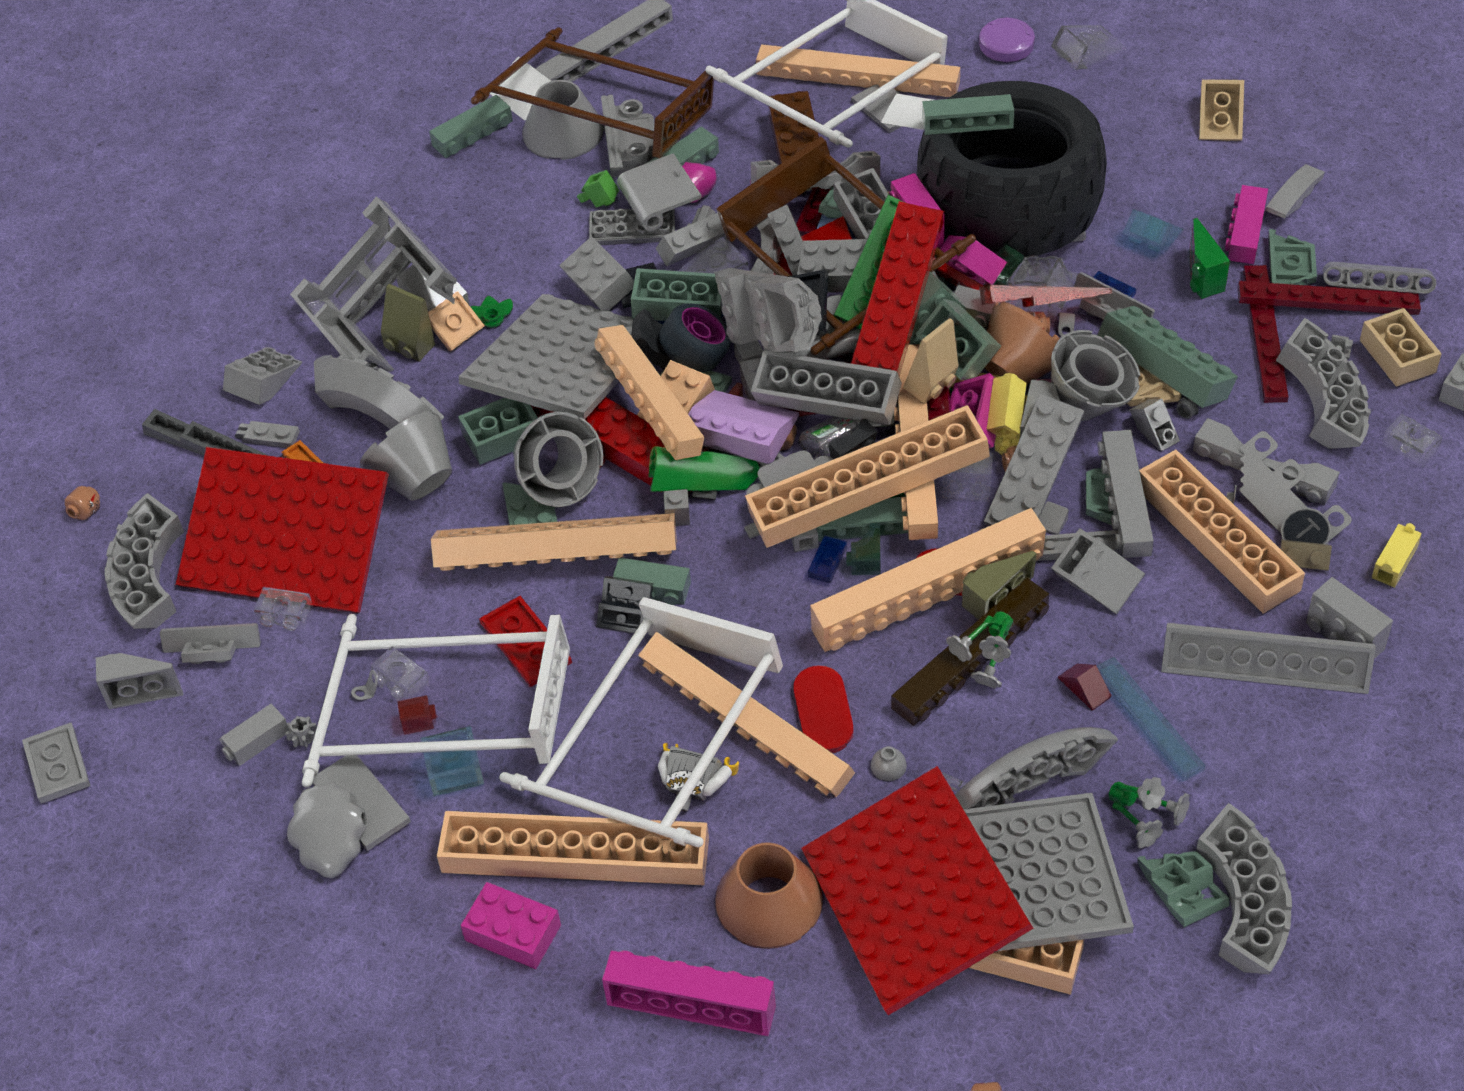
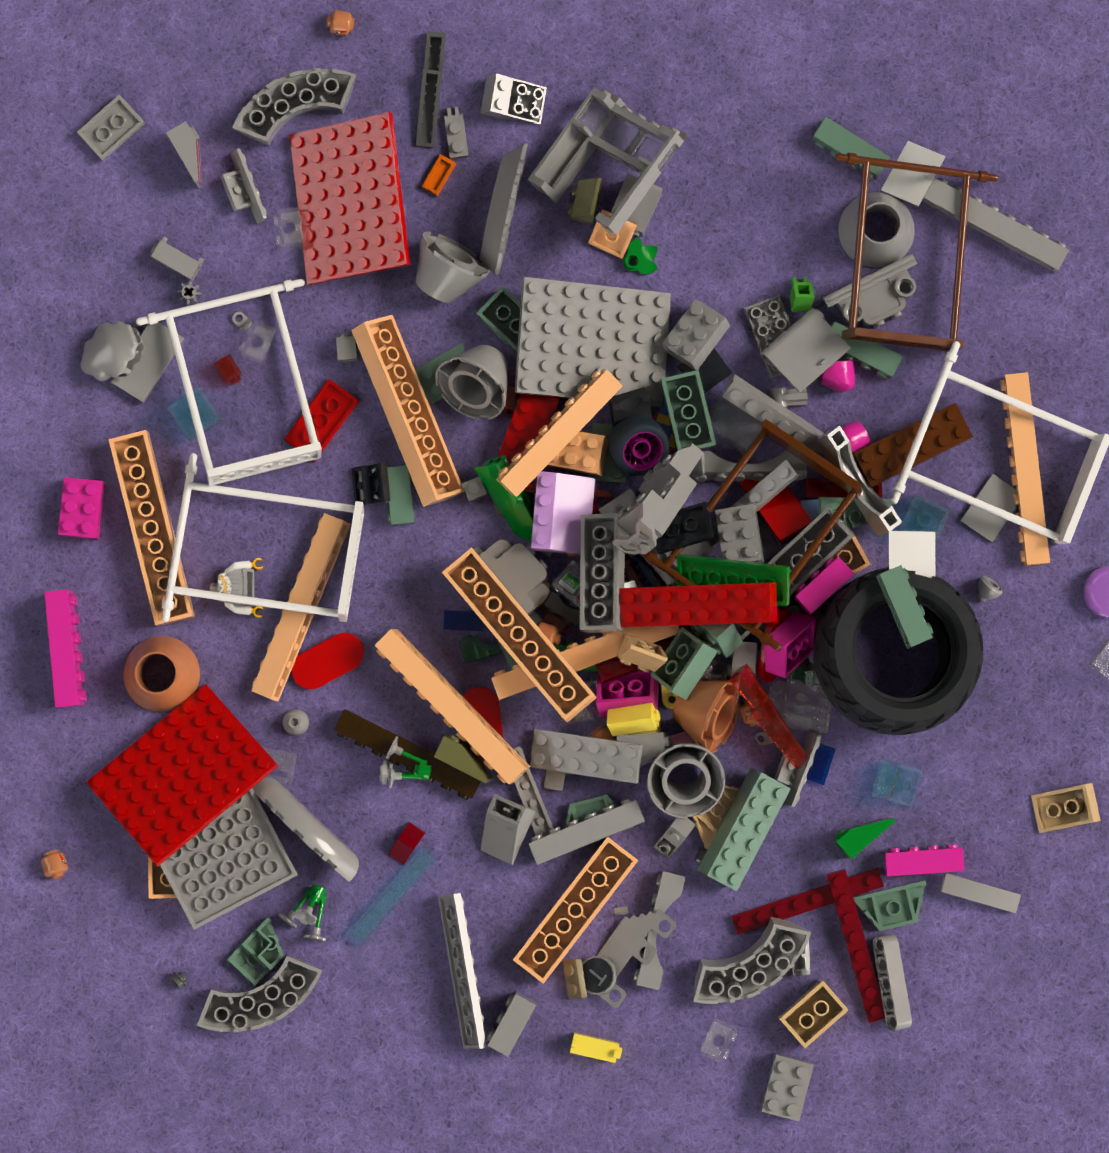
camera: 70 degrees right, 35 degrees up
none -> dark grey plate [170,972,188,989]
none -> light grey brick [336,333,358,362]
none -> clear light blue brick [897,494,950,543]

